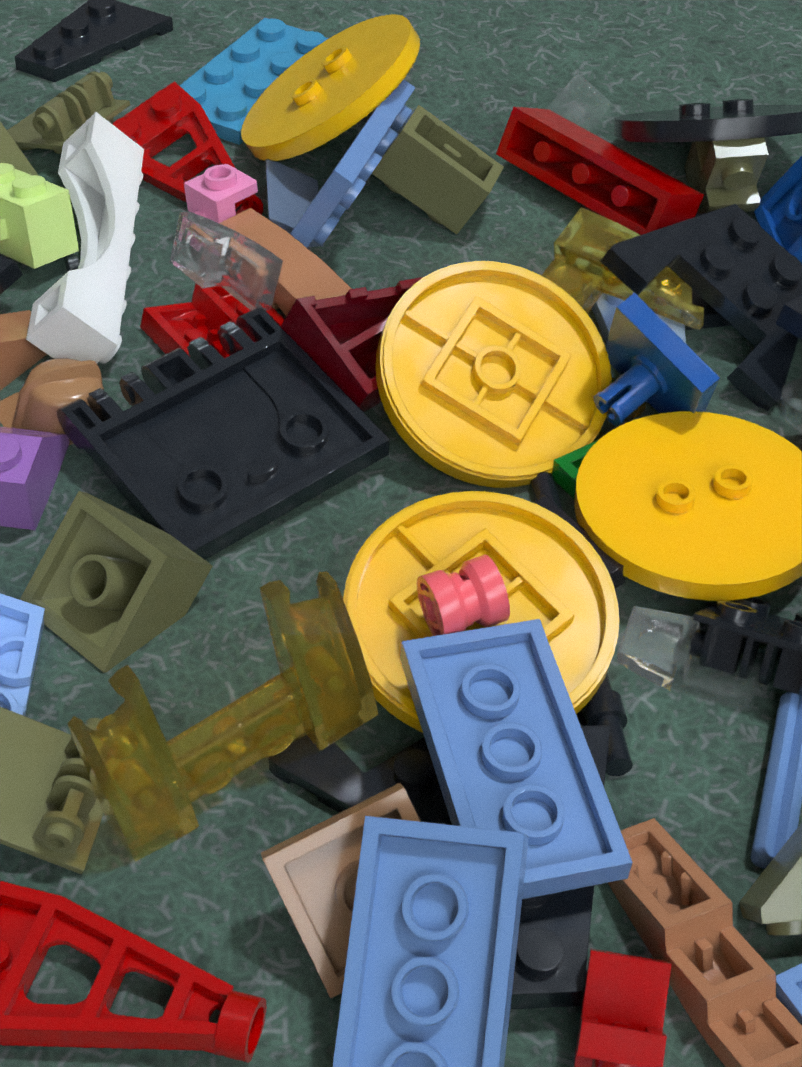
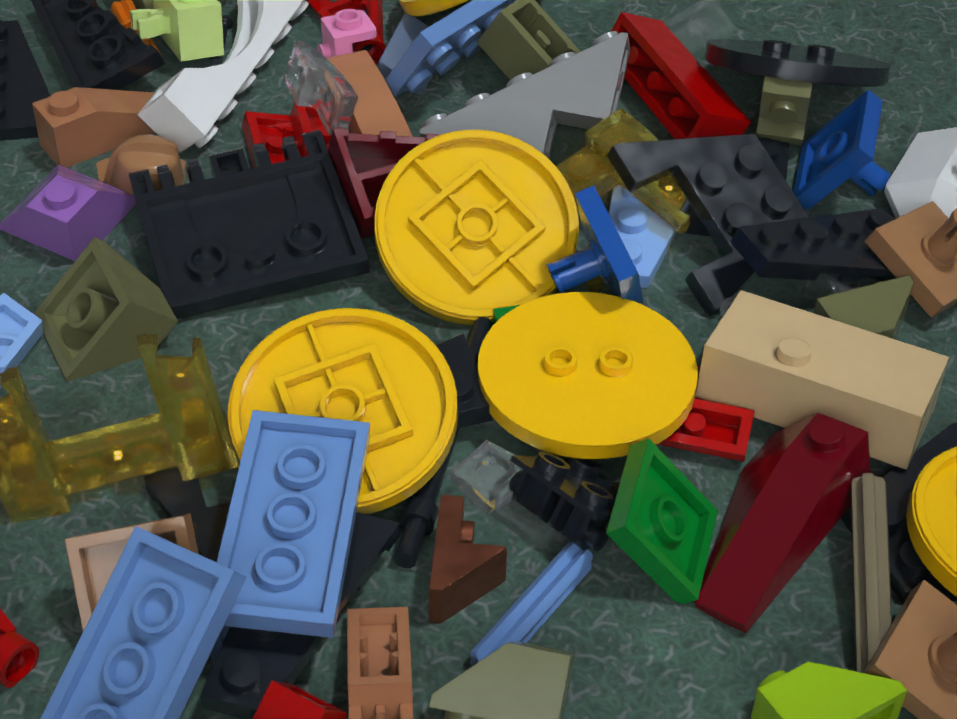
camera: 20 degrees right, 0 degrees up
coral wheel [417,555,510,636] -> none
none -> light grey slope [419,31,630,159]
none -> copper slope [429,495,507,624]

